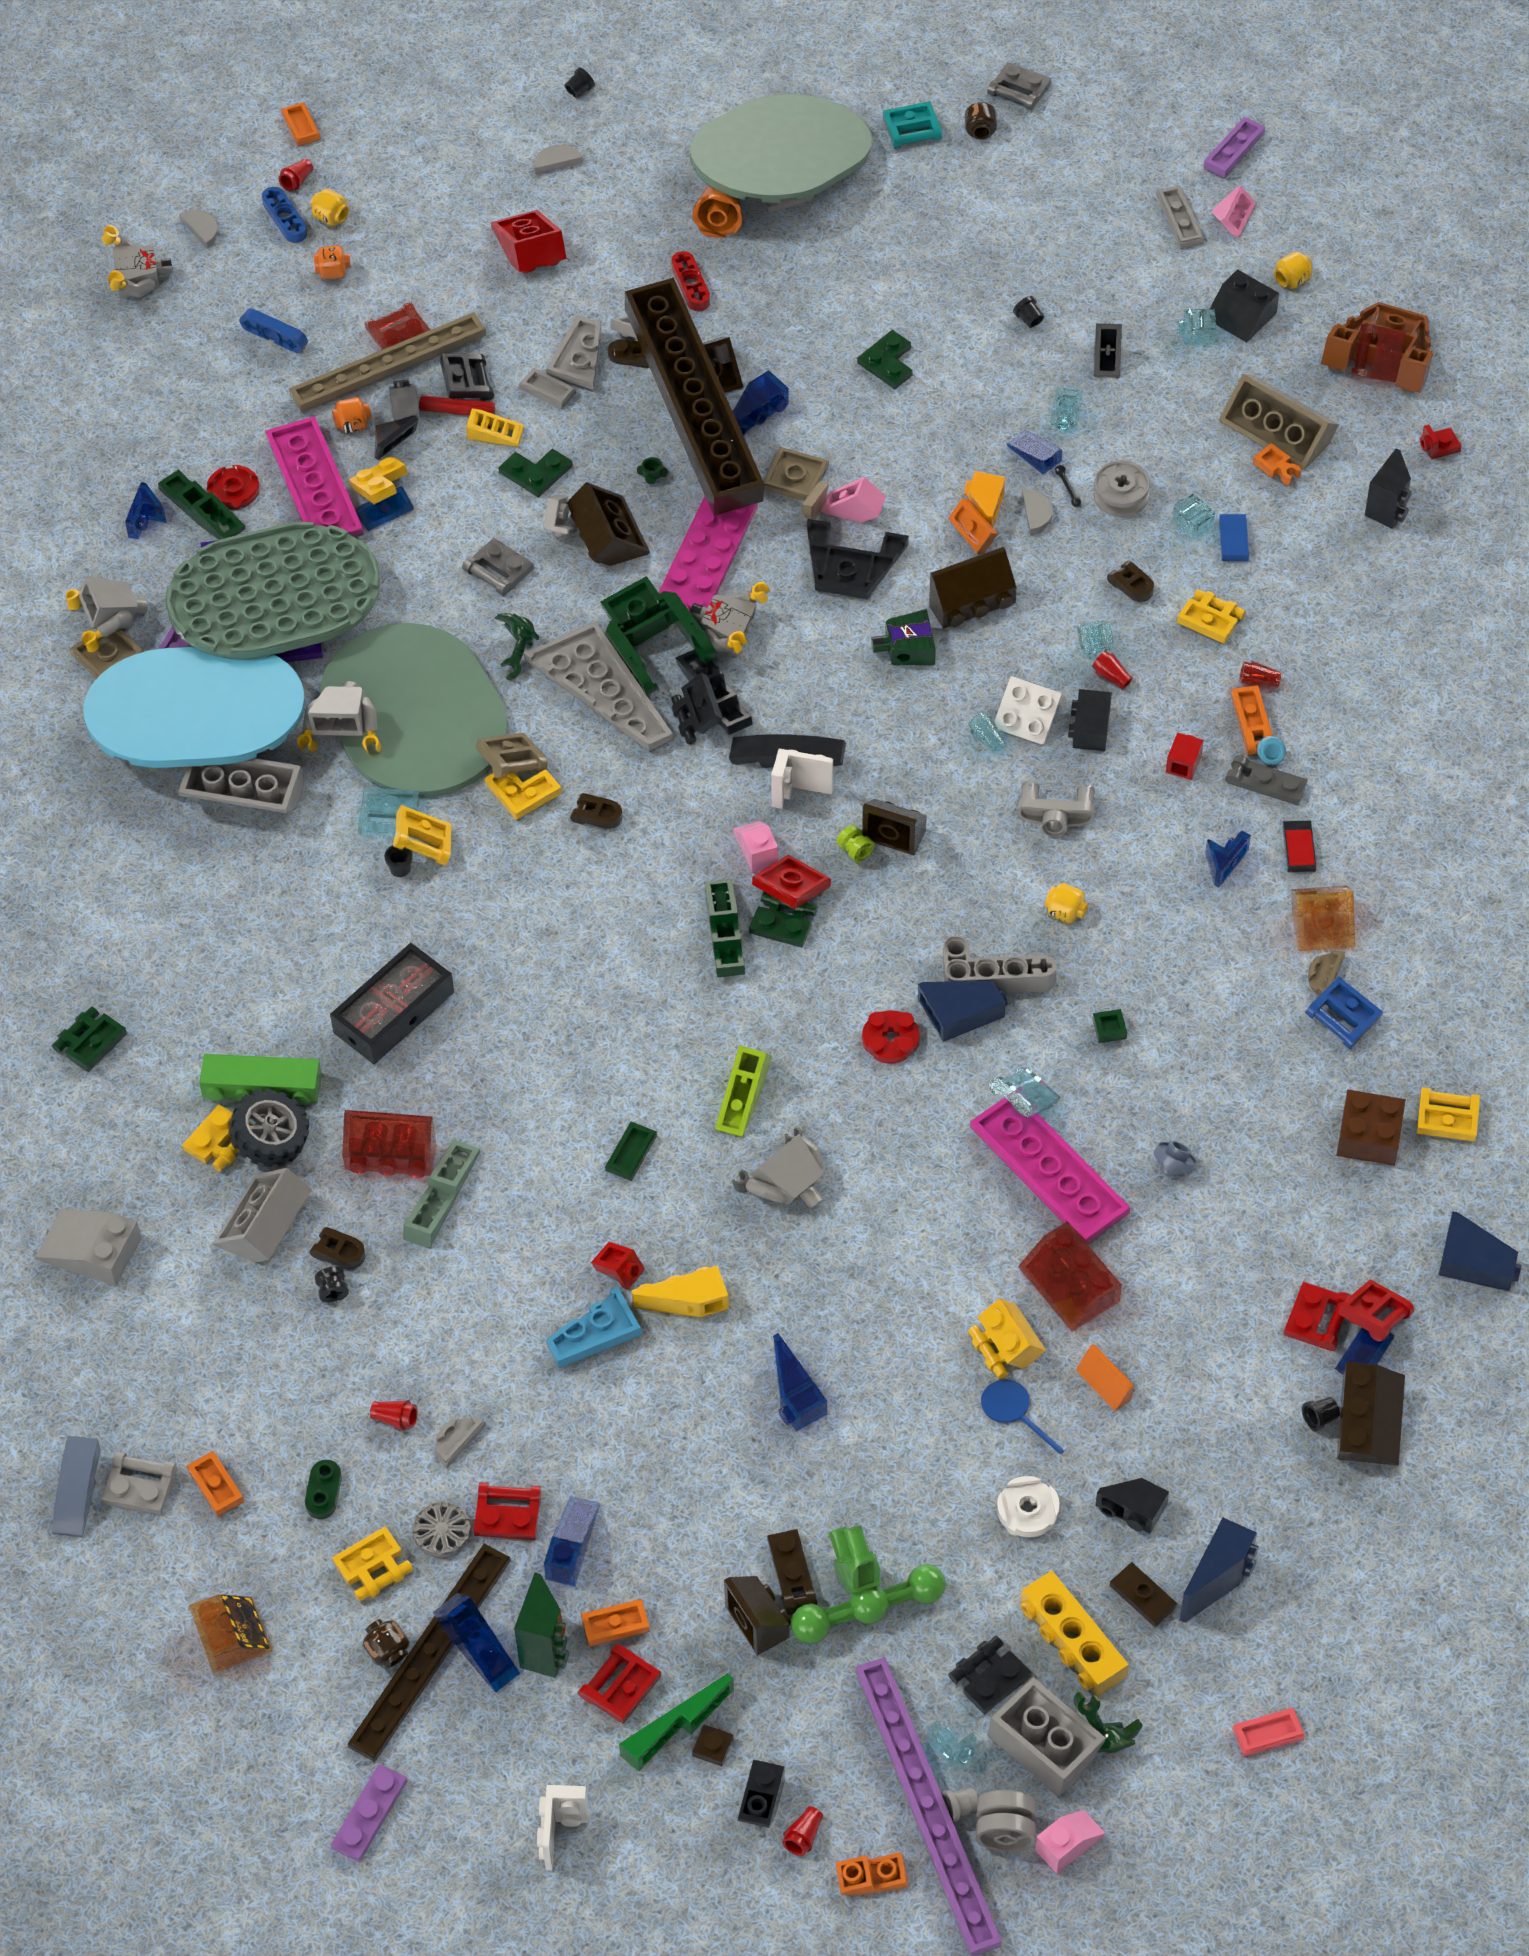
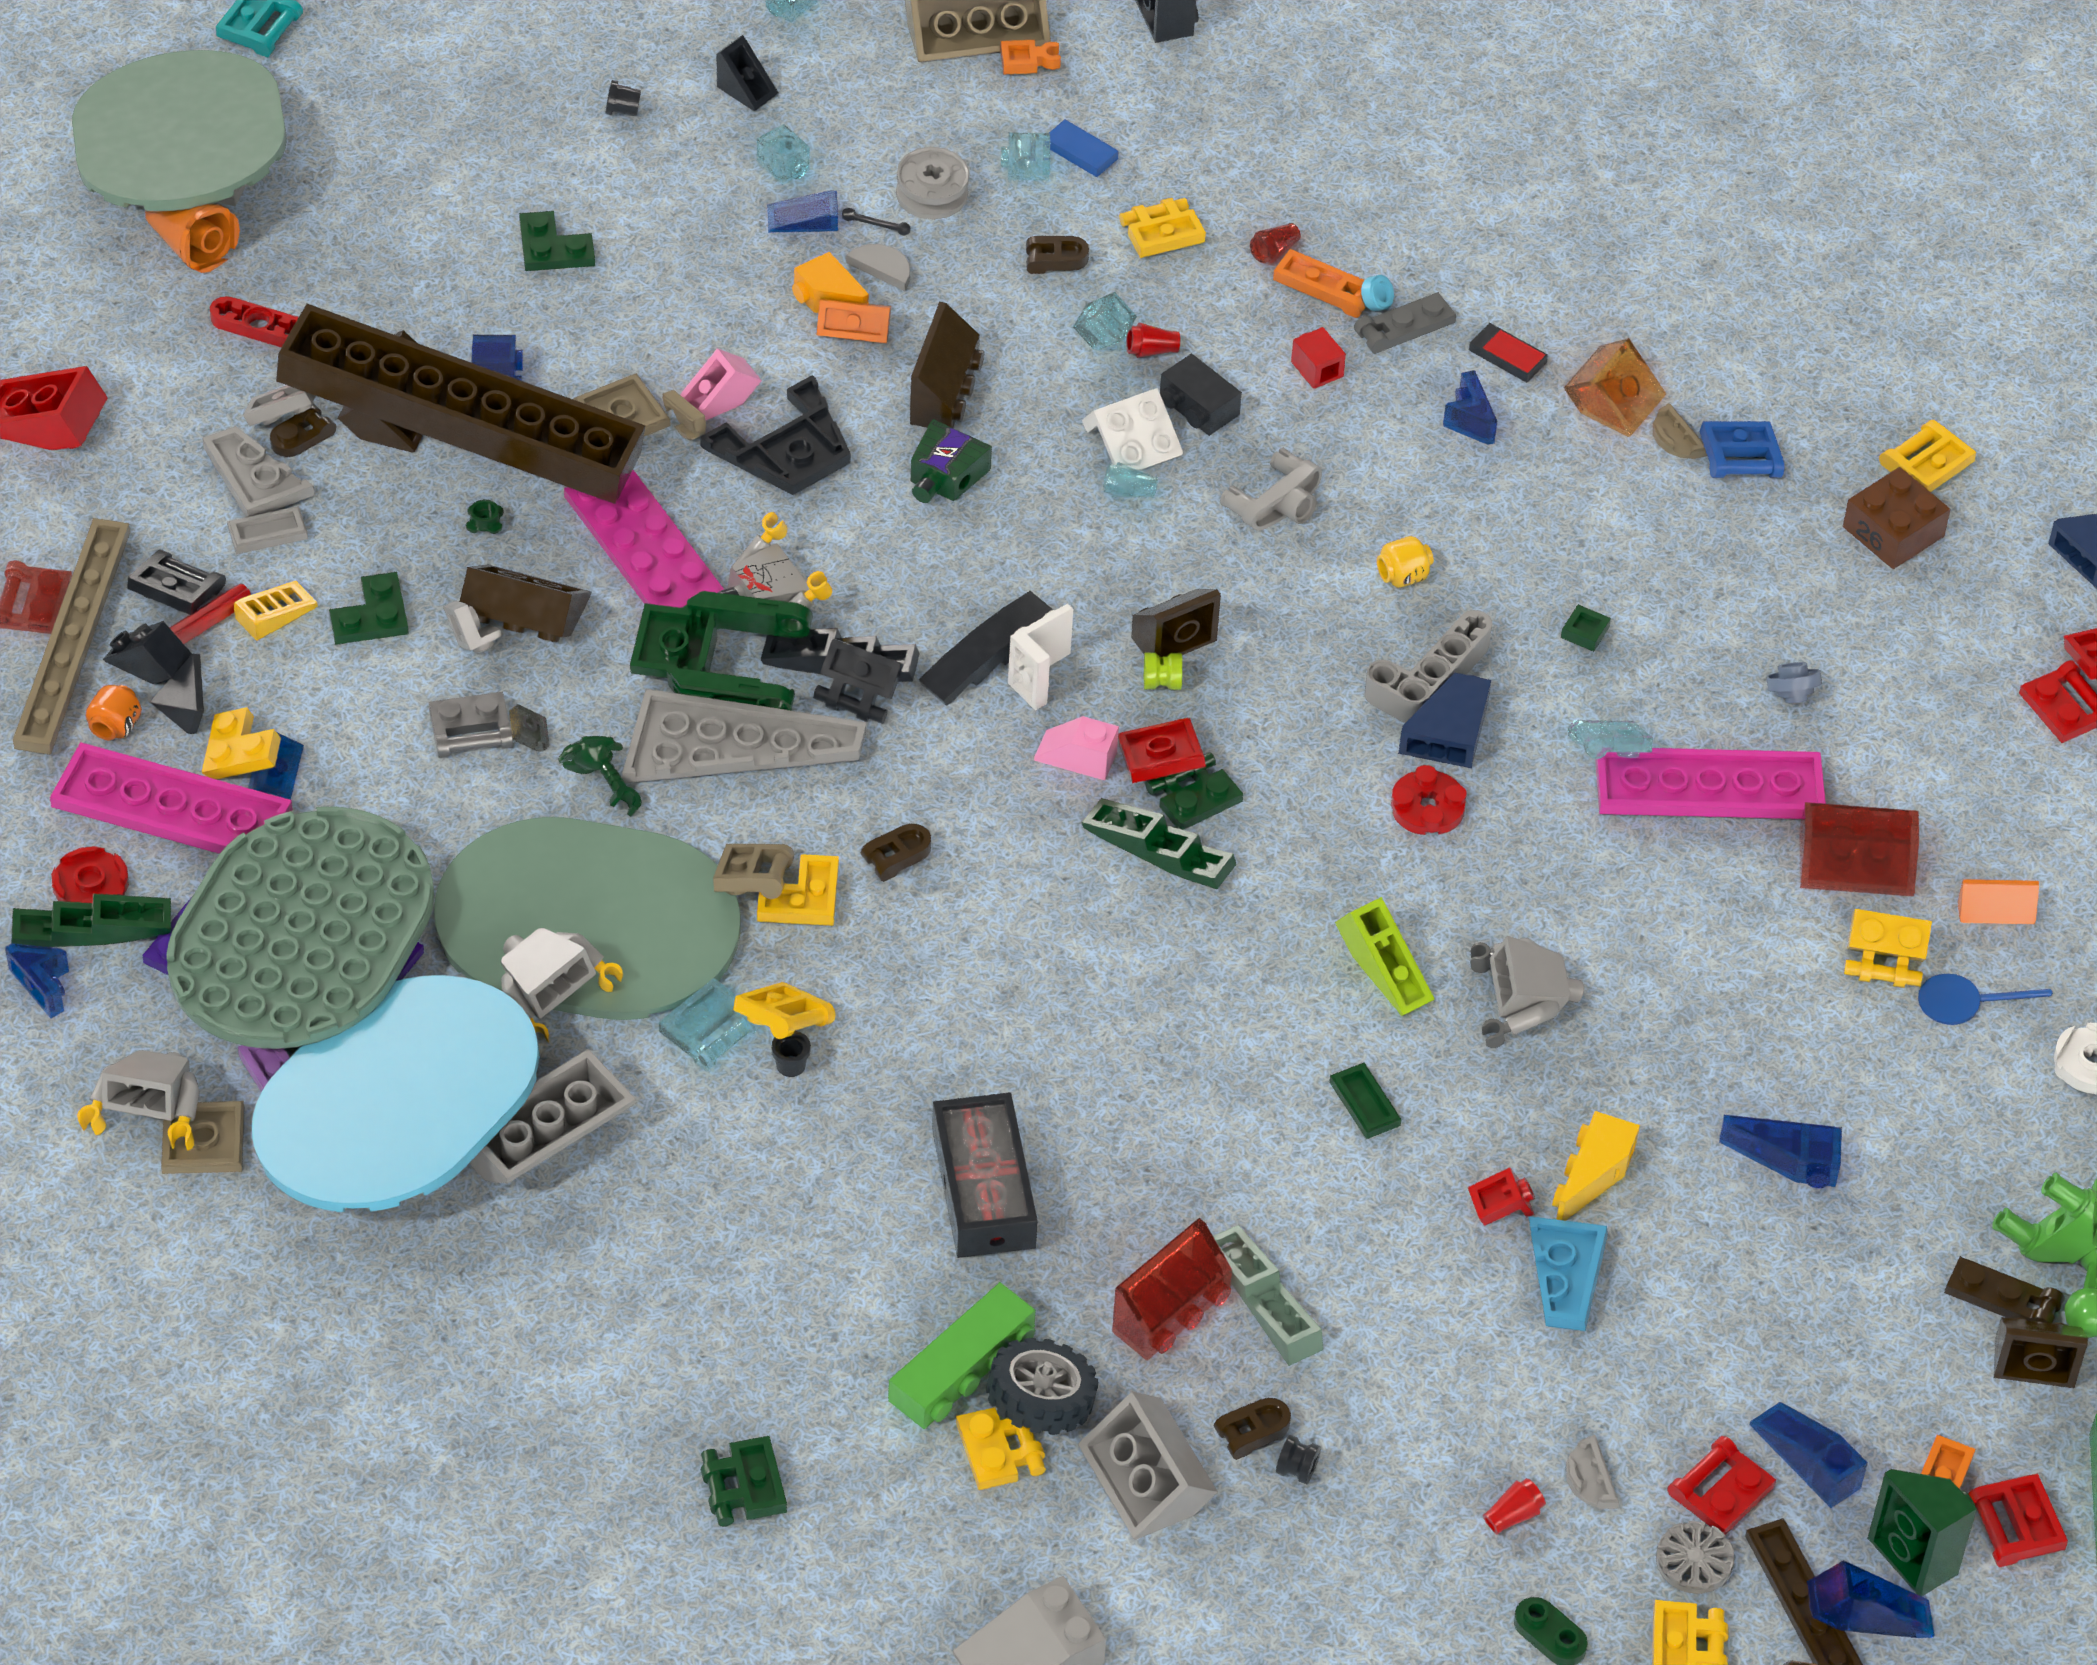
camera: 55 degrees left, 5 degrees down
none -> clear smoke tile [509,704,550,752]

